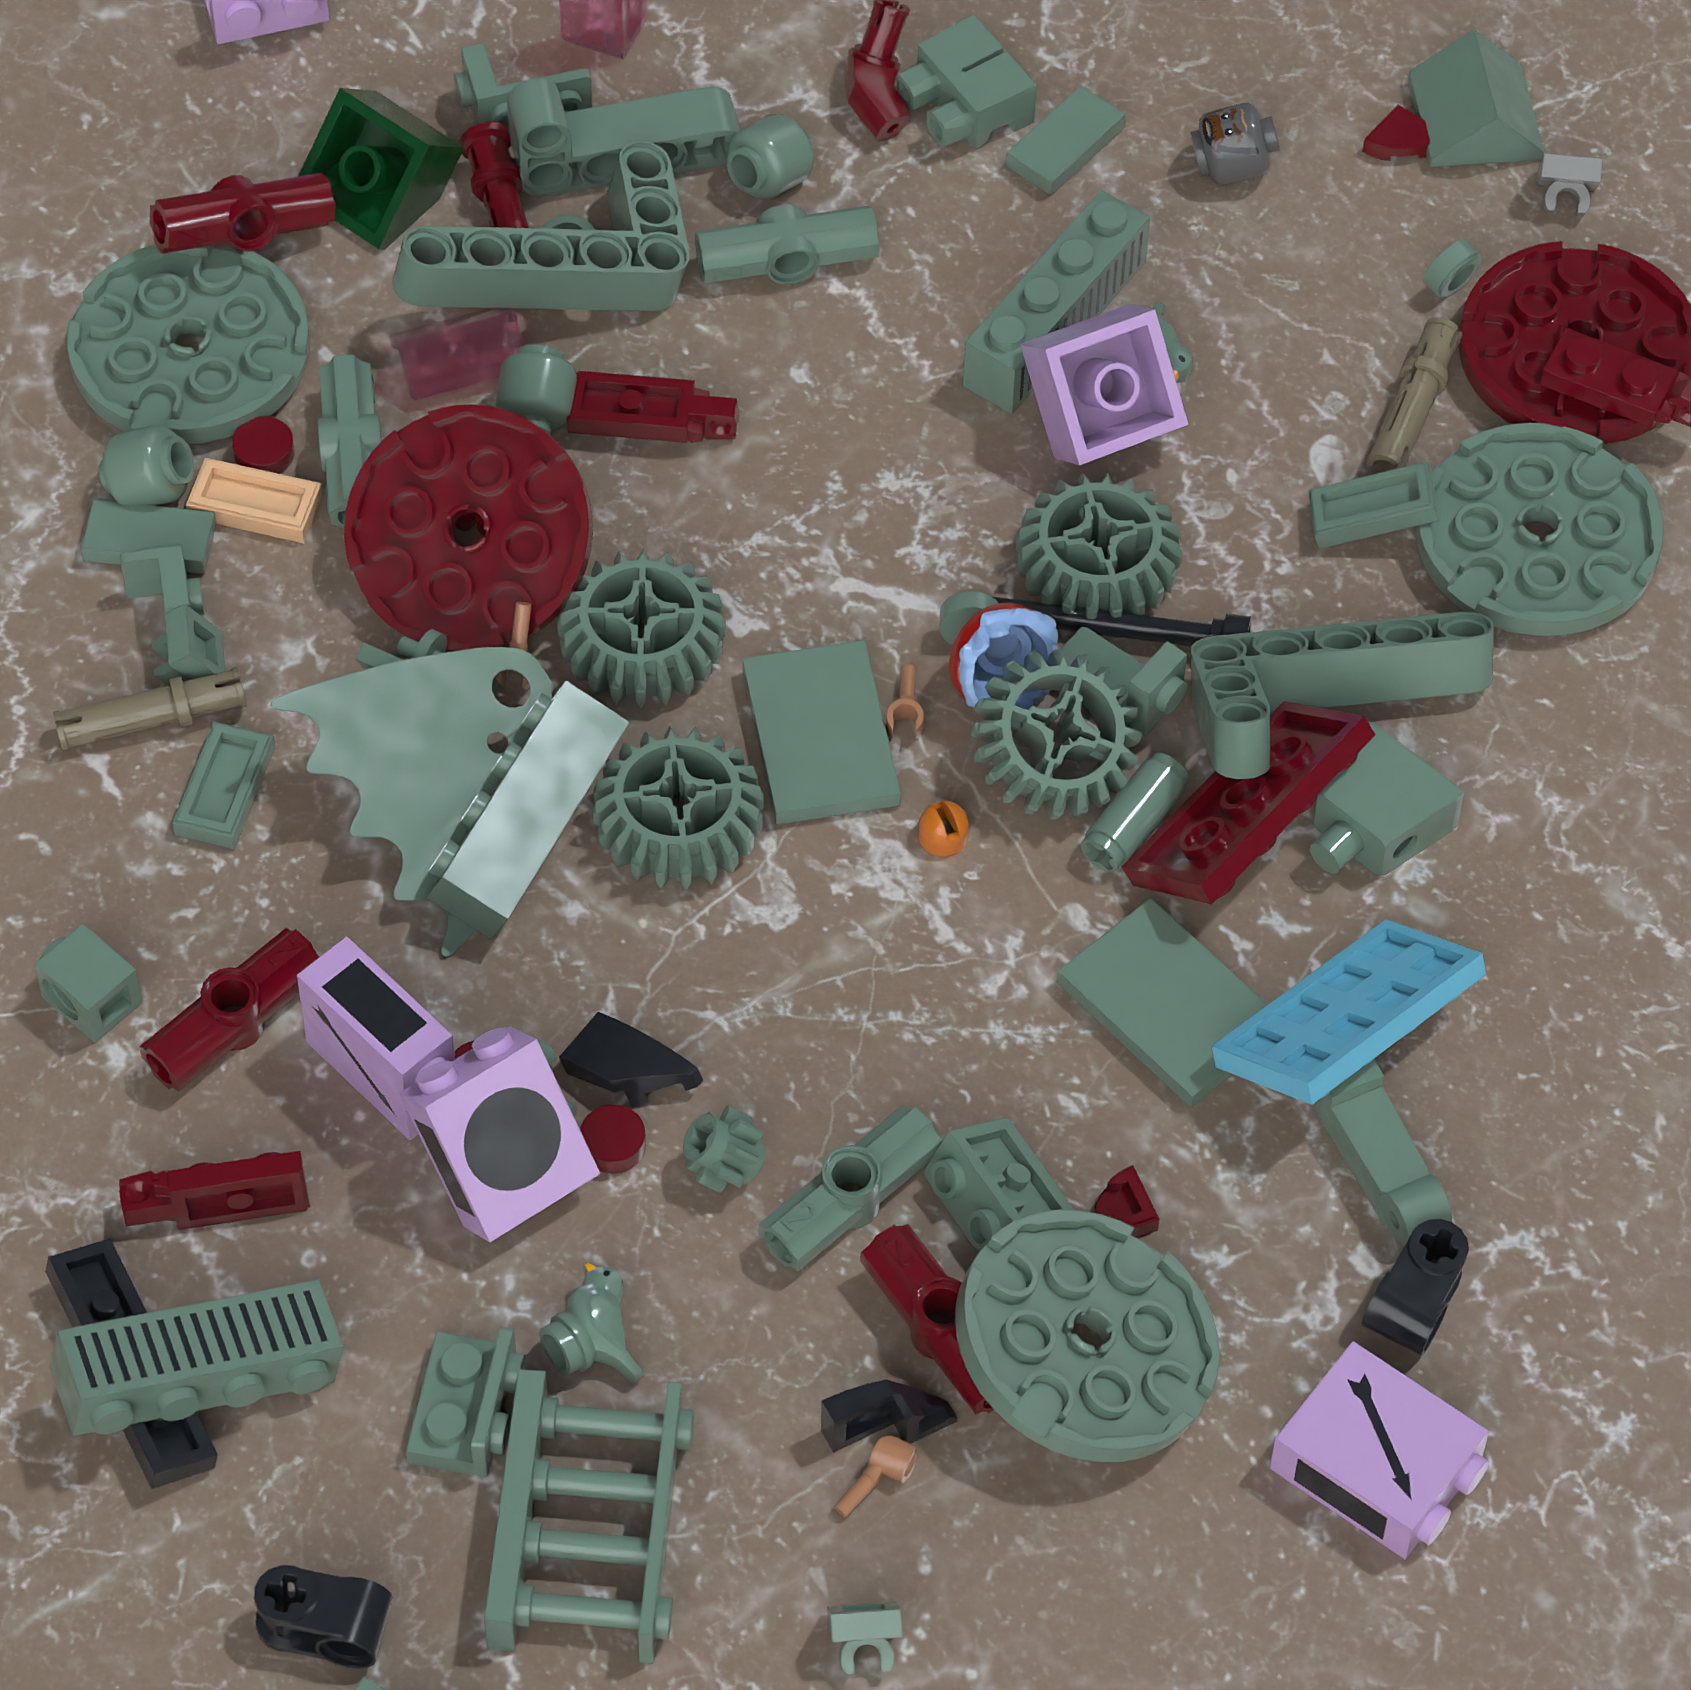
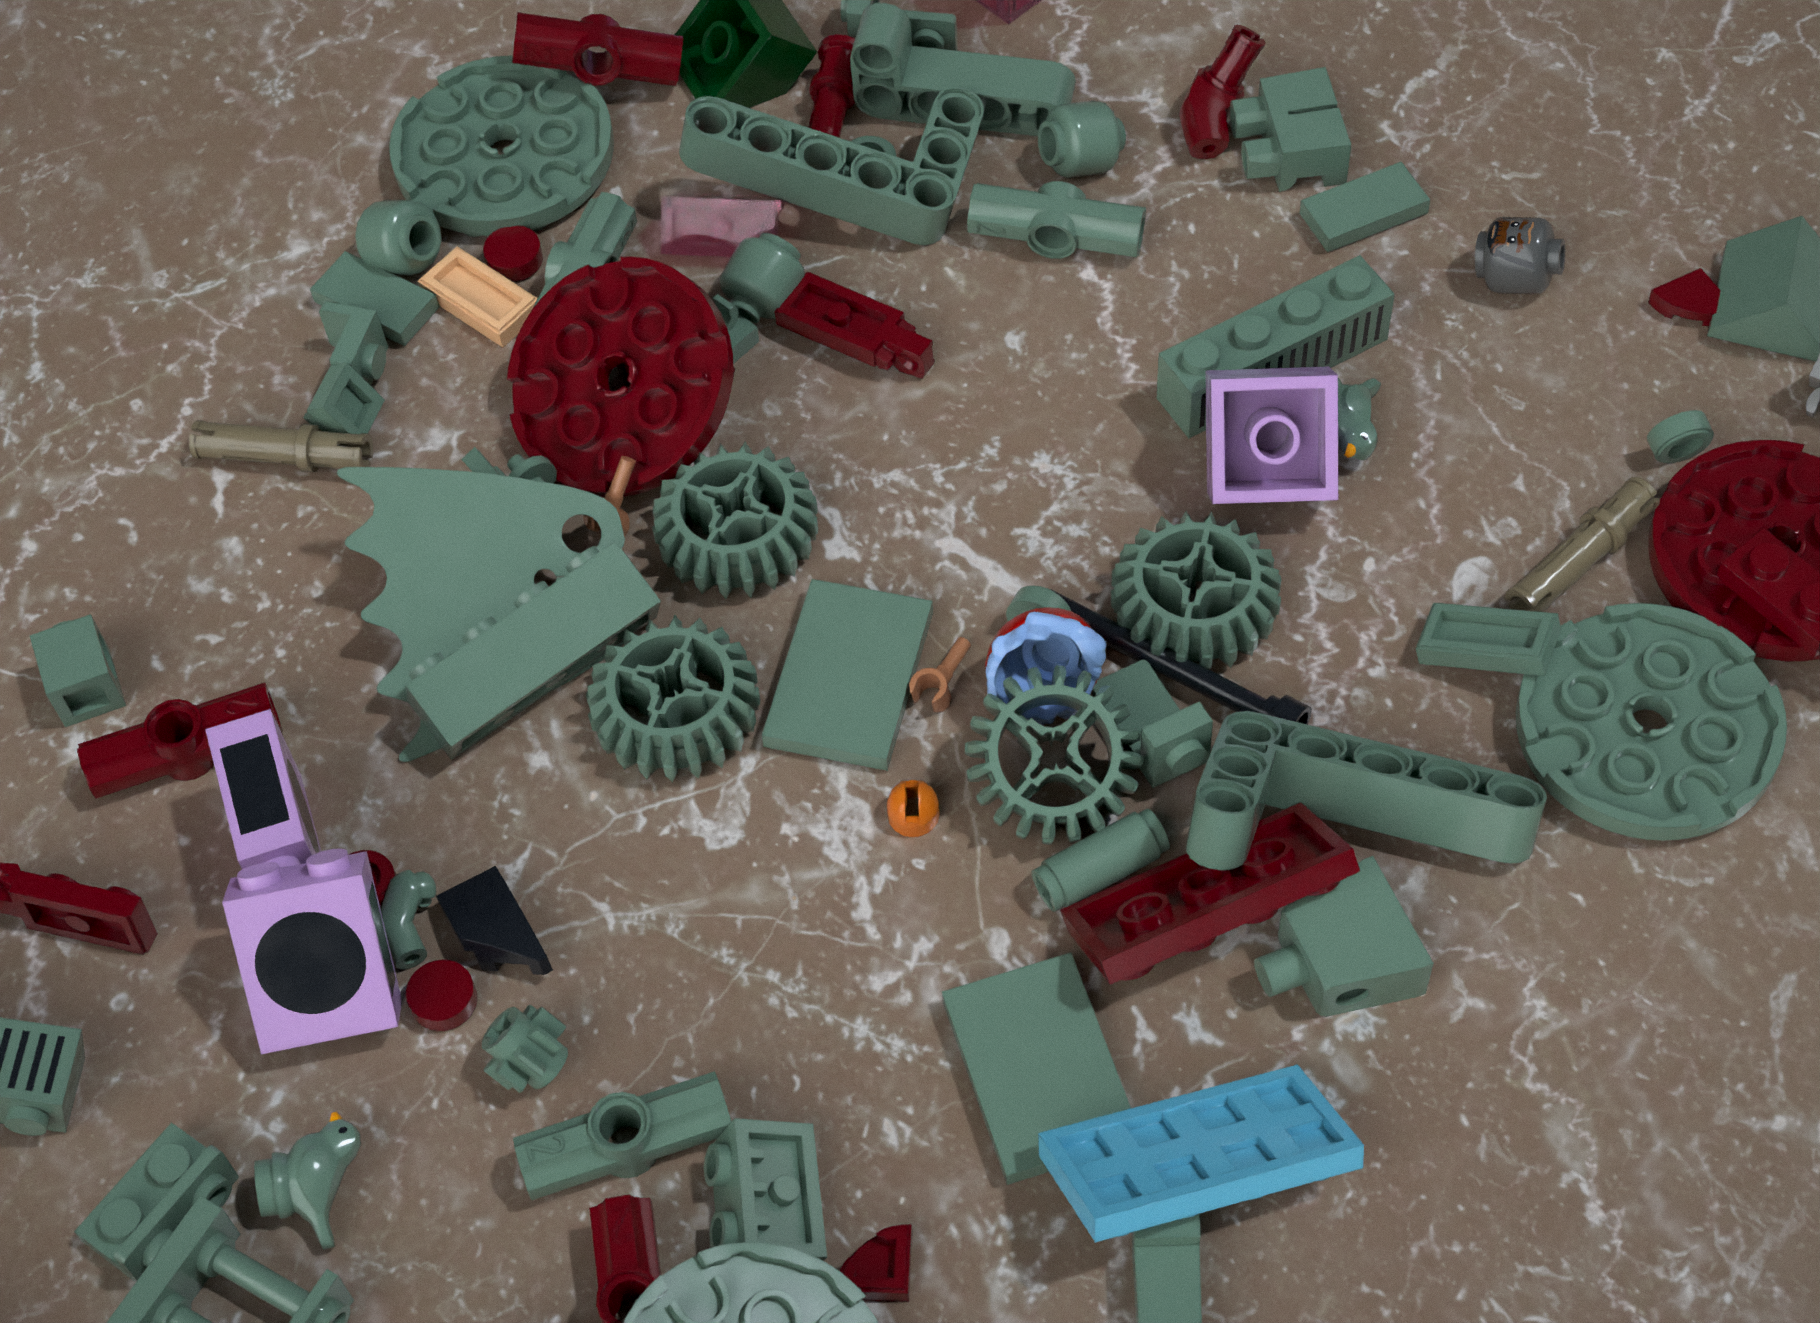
camera: 30 degrees right, 0 degrees up
sand green tile [172,721,275,850] -> none

